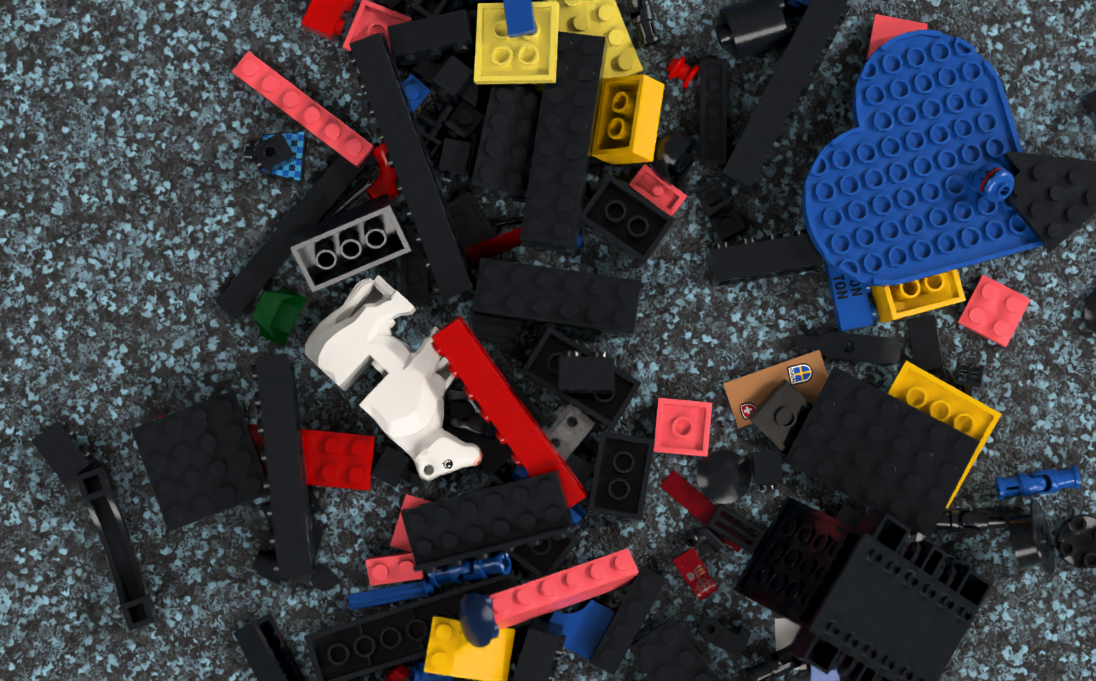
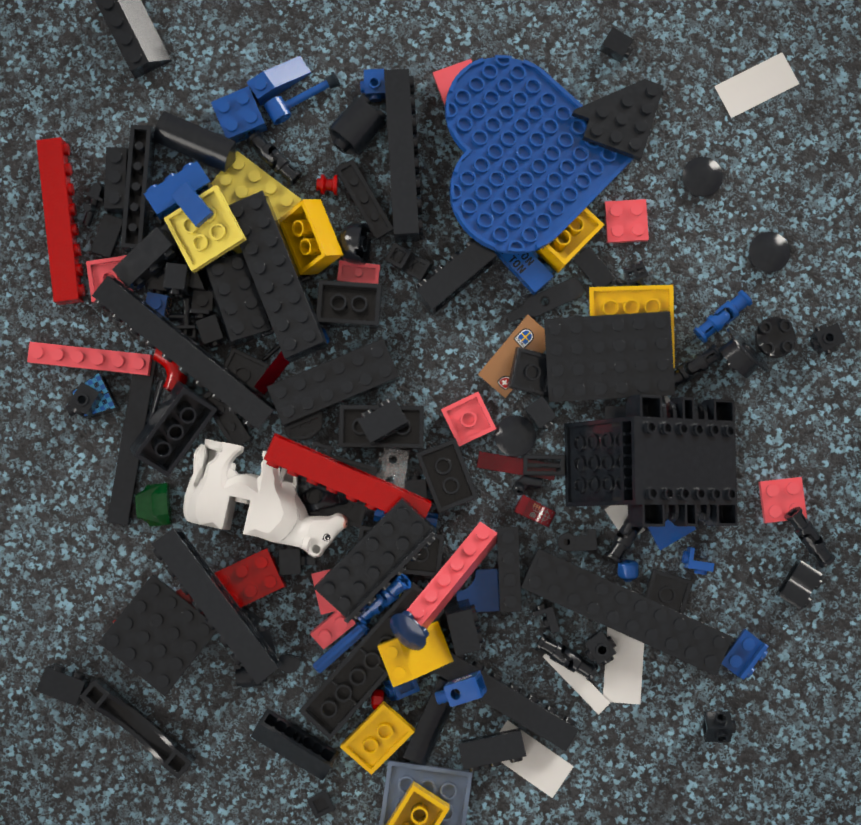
camera: 30 degrees left, 0 degrees up
blue head [973,162,1014,202] -> none

